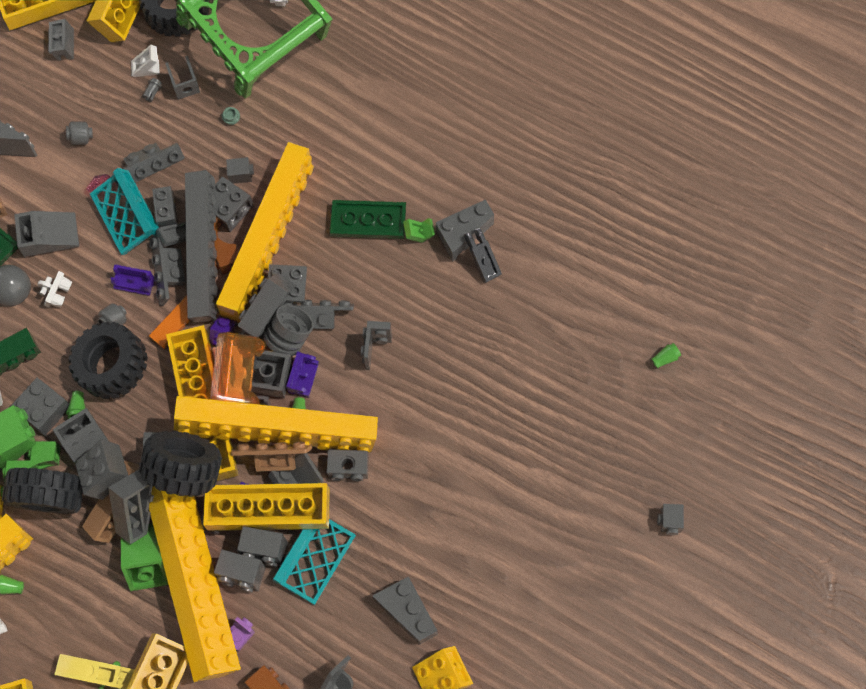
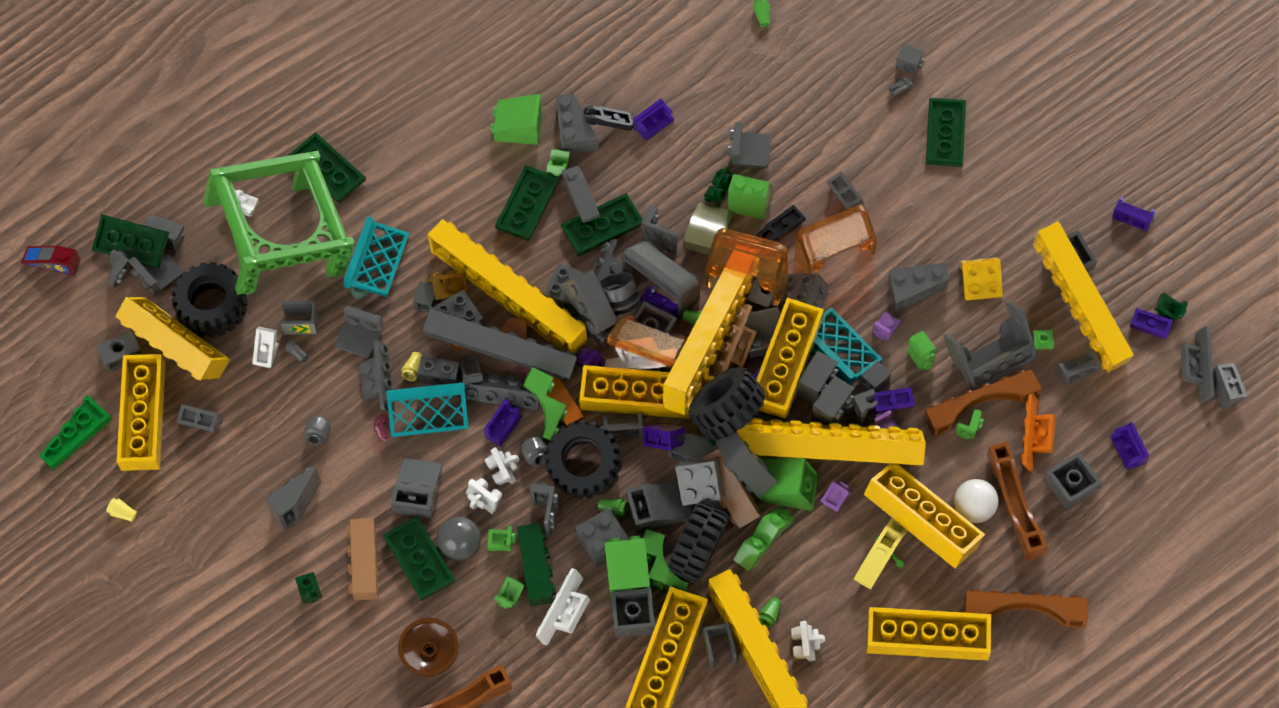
camera: 70 degrees left, 5 degrees down
none -> dark green plate [288,132,366,203]
none -> dark grey bracket [335,305,384,359]
none -> teal fence [343,216,409,297]
none -> light yellow cone [401,352,422,381]
none -> pearl gold bracket [425,270,469,300]
none -> white hips [485,447,519,485]
none -> bright green bracket [487,526,516,551]
none -> bright green slope [491,94,543,145]
none -> bright green arch [523,368,567,441]
none -> dark grey bracket [530,482,559,536]
none -> dark grey slope [561,165,600,223]
none -> dark green plate [561,193,643,257]
none -> dark grey hinge [603,412,643,438]
none -> dark grey windscreen [622,241,700,319]
none -> dark purple hinge [633,98,674,141]
none -> dark purple hinge [642,423,685,451]
none -> olive slope [683,202,735,257]
none -> dark green hinge [704,166,733,207]
none -> clear orange windscreen [705,228,788,306]
none -> dark grey bracket [728,122,771,168]
none -> bright green slope [728,174,773,220]
none -> bright green arch [733,508,795,571]
none -> black hinge [755,205,806,249]
none -> dark grey bracket [777,274,829,309]
none -> clear orange windscreen [794,205,877,274]
none -> medium lavender bracket [821,480,852,512]
none -> dark grey hinge [826,171,865,214]
none -> dark grey hinge [851,389,877,427]
none -> dark grey brick [860,361,891,393]
none -> medium lavender bracket [872,312,901,341]
none -> dark purple hinge [873,387,915,414]
none -> dark grey pin [888,77,913,97]
none -> bright green brick [907,331,937,371]
none -> dark green tile [925,98,966,167]

